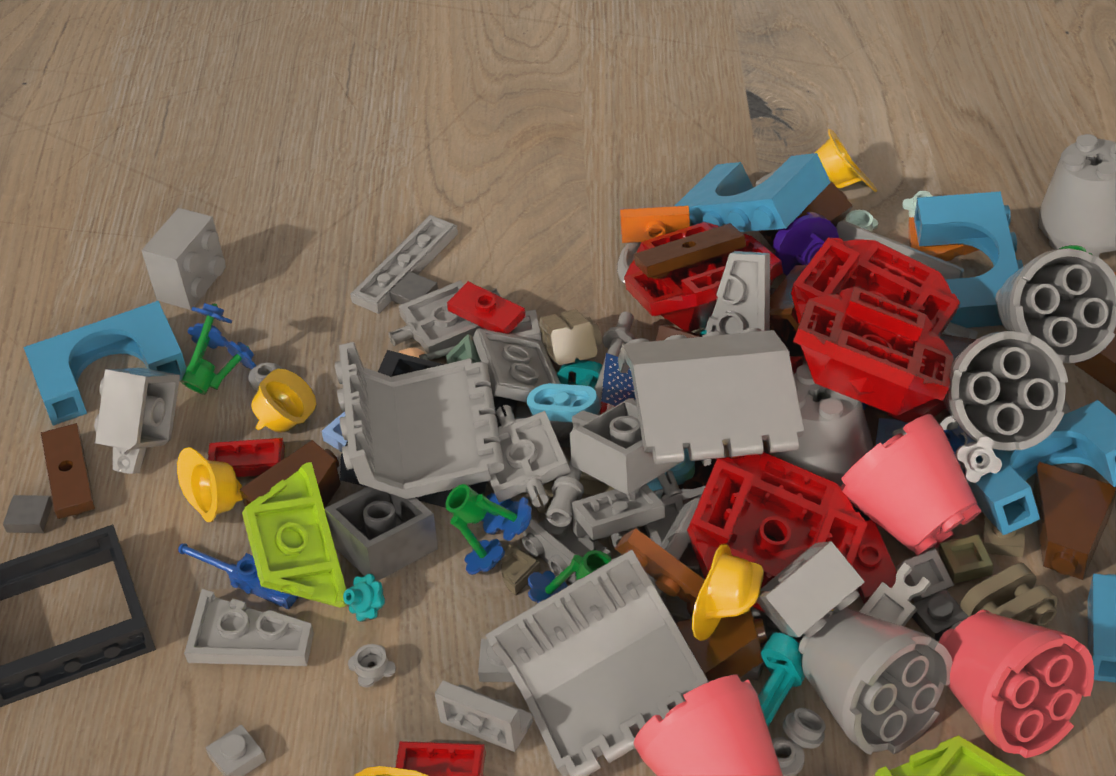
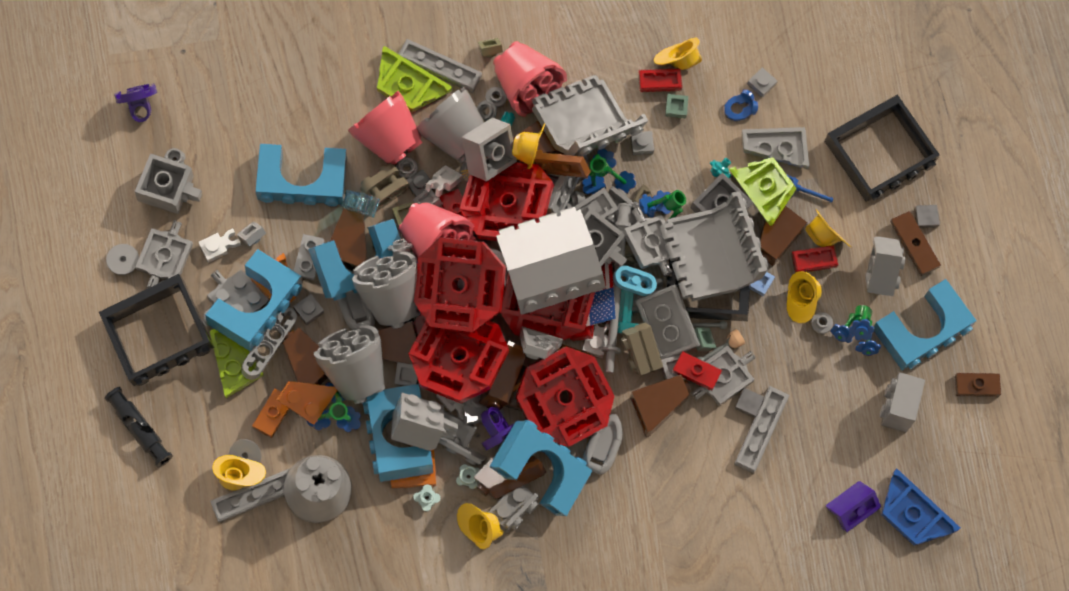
camera: 160 degrees right, 25 degrees up
light grey plate [348,644,396,688] -> none
light grey bracket [435,680,533,752] -> none
orange plate [620,206,690,243] -> none
reddish brown tile [634,223,746,279] -> none
none -> clear light blue leg [341,190,380,218]
none -> light grey hinge [391,393,458,451]
none -> reddish brown slope [630,375,691,438]
none -> sand green plate [665,94,688,119]
none -> blue piece [724,90,758,121]
none -> dark purple panel [826,481,881,532]
none -> blue wing [881,469,961,546]
none -> reddish brown plate [955,373,1001,397]

